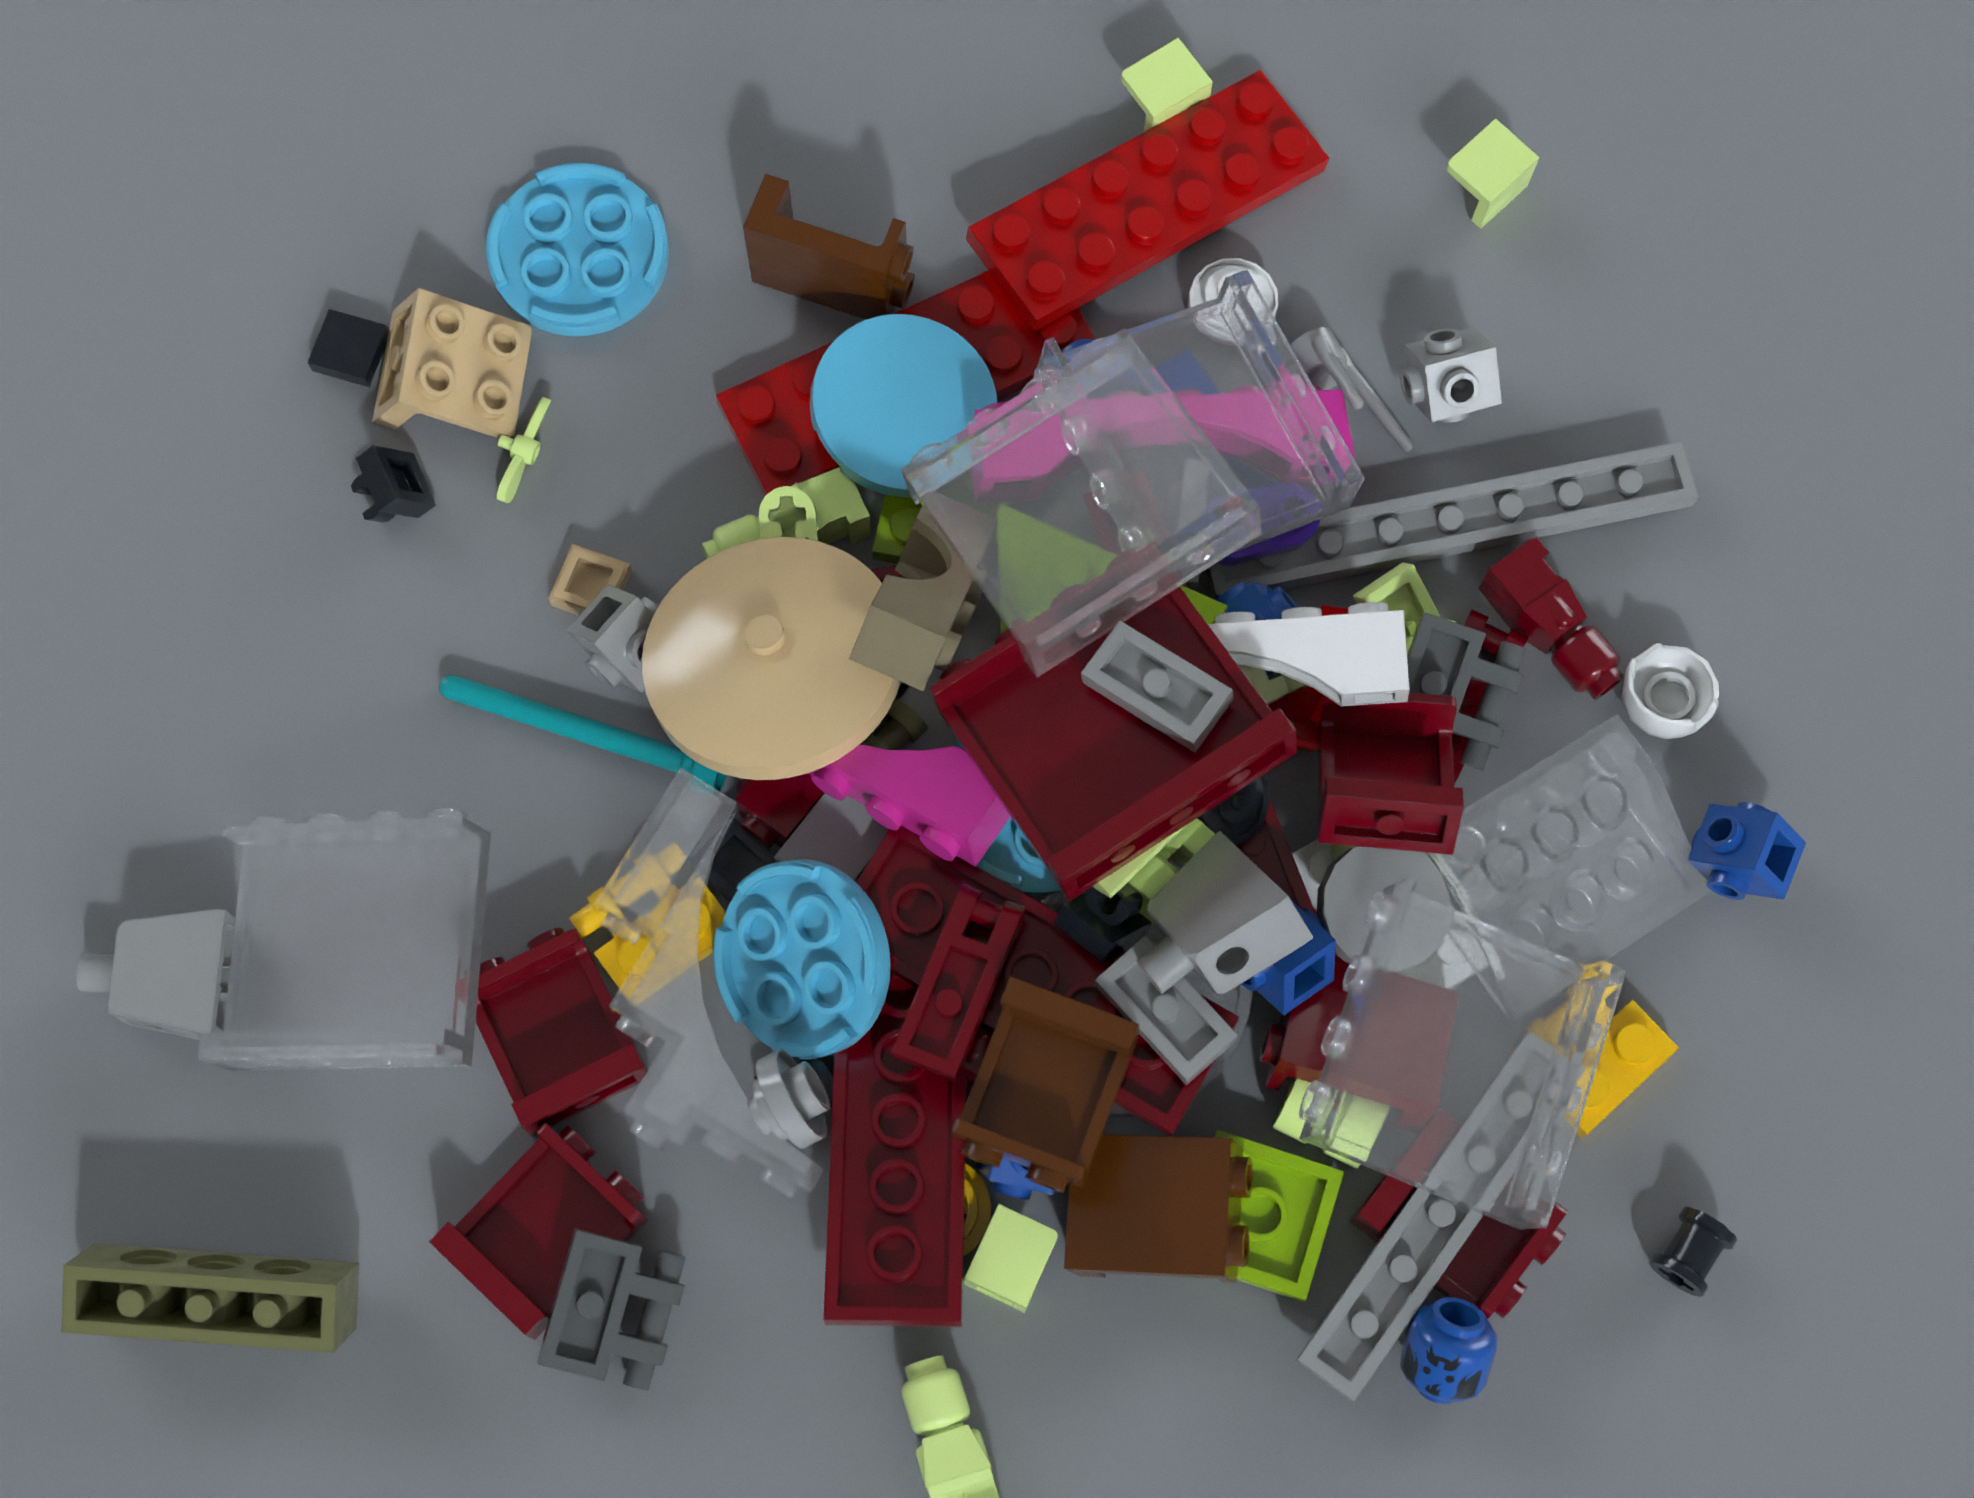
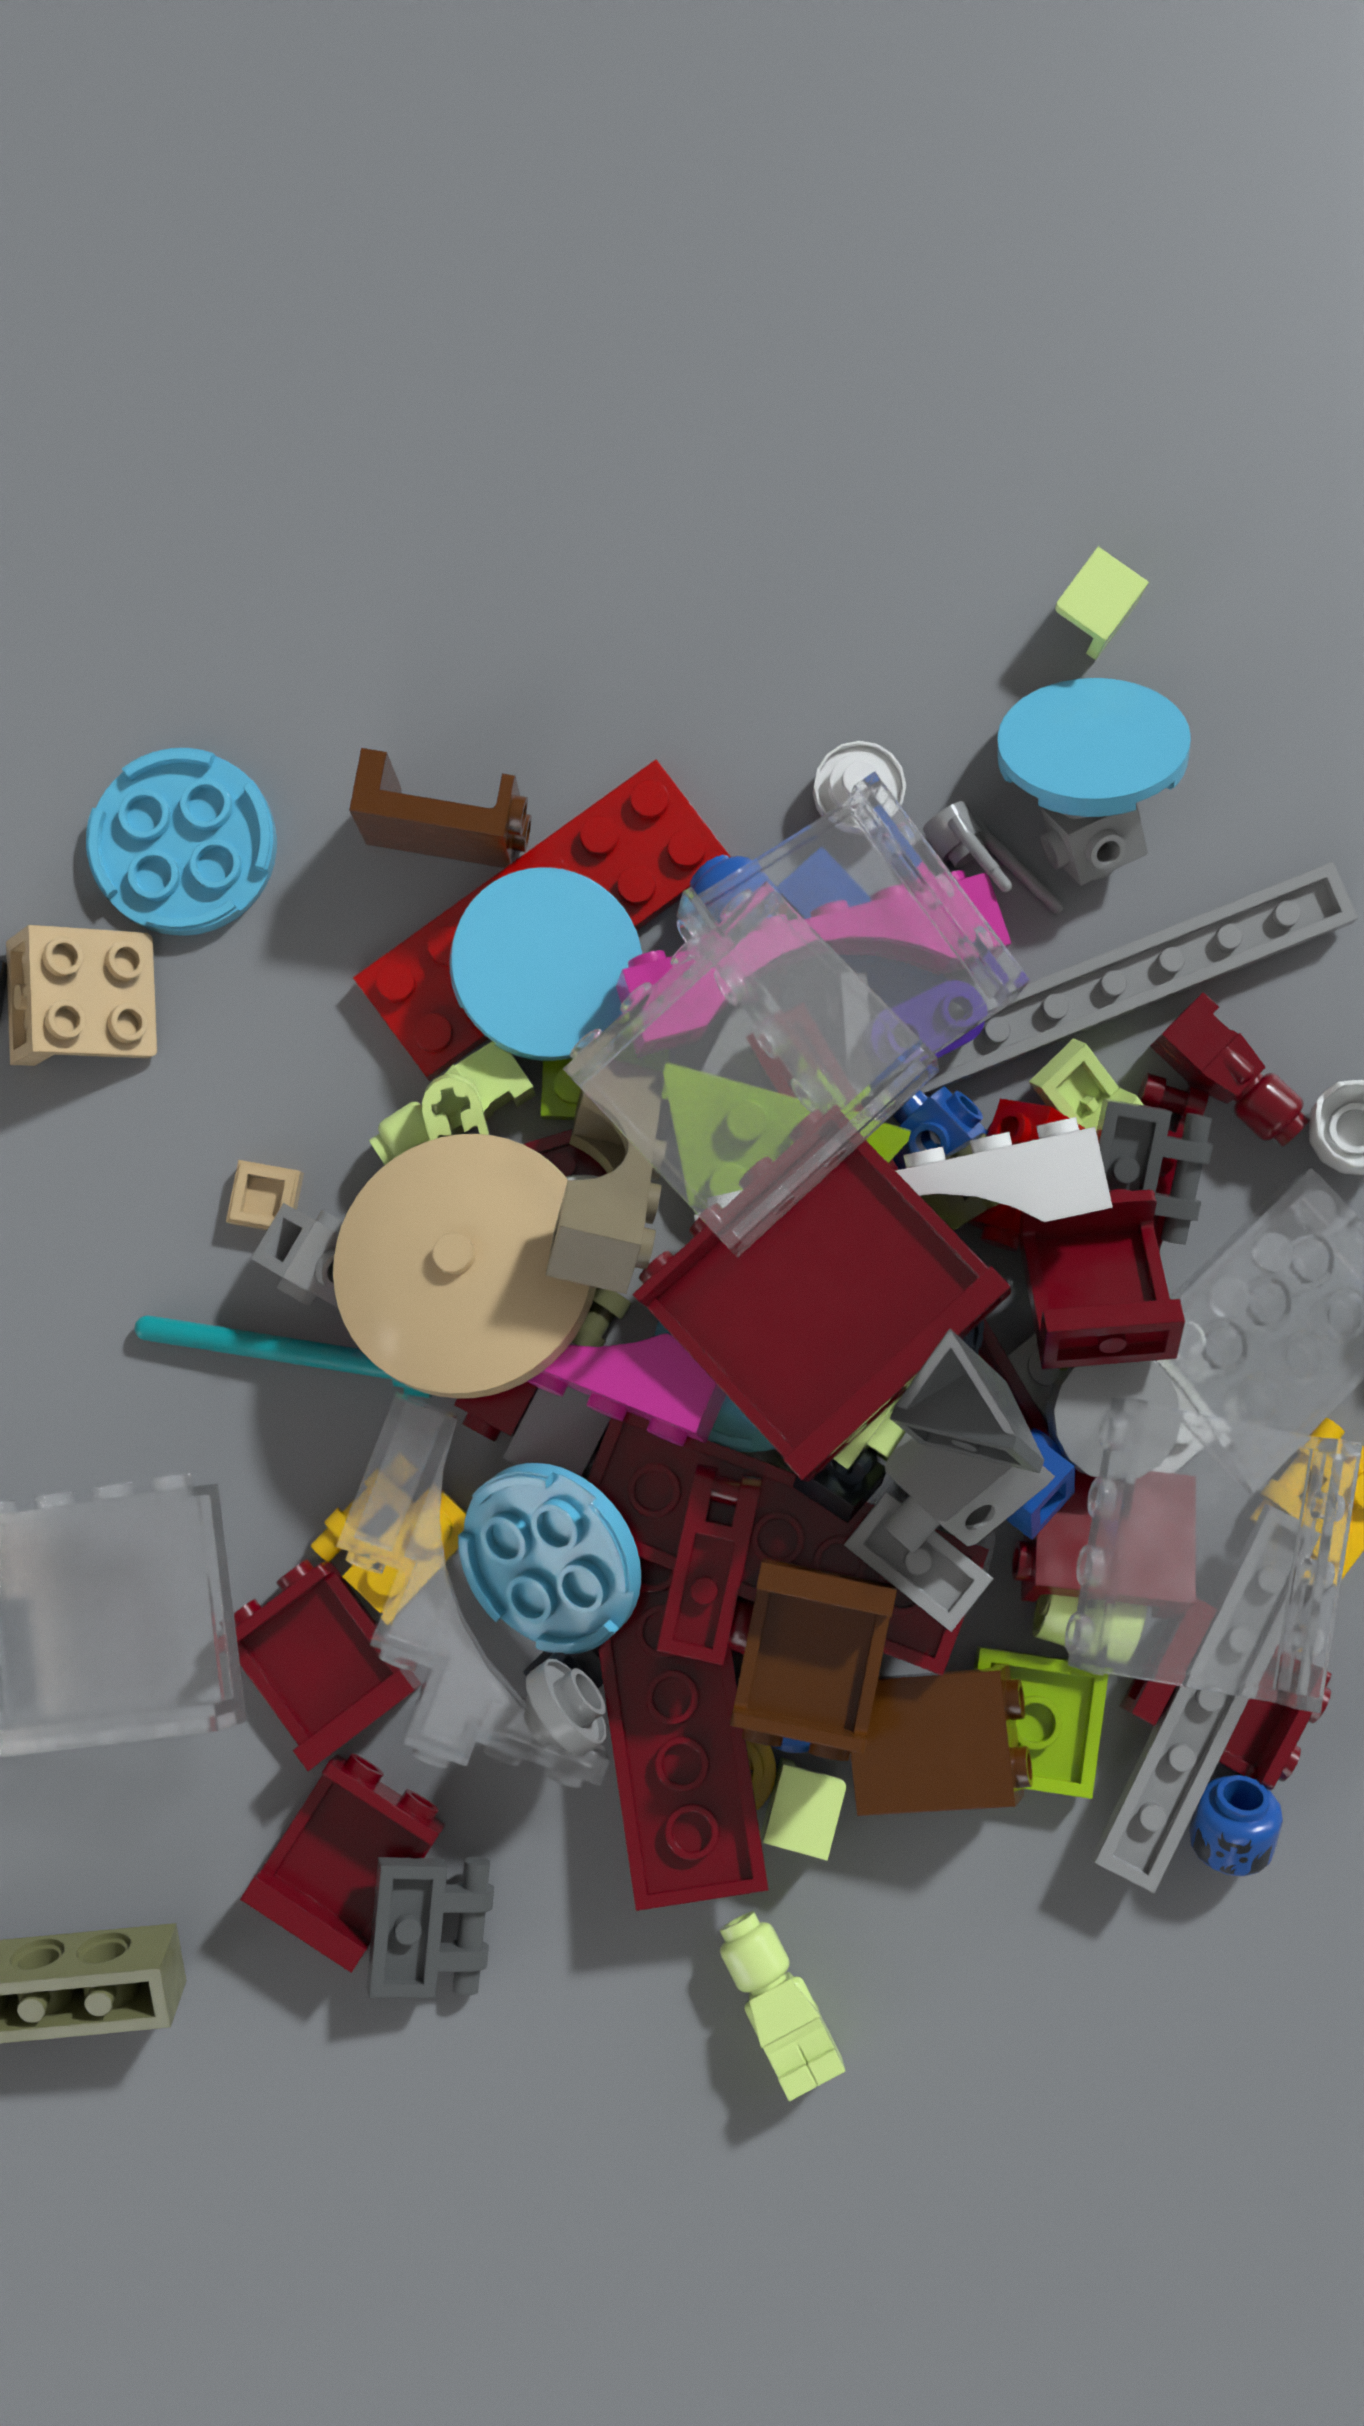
camera: 10 degrees left, 10 degrees up
black tile [351,445,436,523] -> none
yellowish green piece [497,397,551,503] -> none
black tile [689,818,775,903] -> none
red plate [966,69,1329,332] -> none
light grey plate [1081,621,1234,753] -> none
yellowish green panel [1121,37,1213,132] -> none
none -> dark grey slope [890,1329,1044,1473]
none -> medium azure tile [997,678,1191,817]

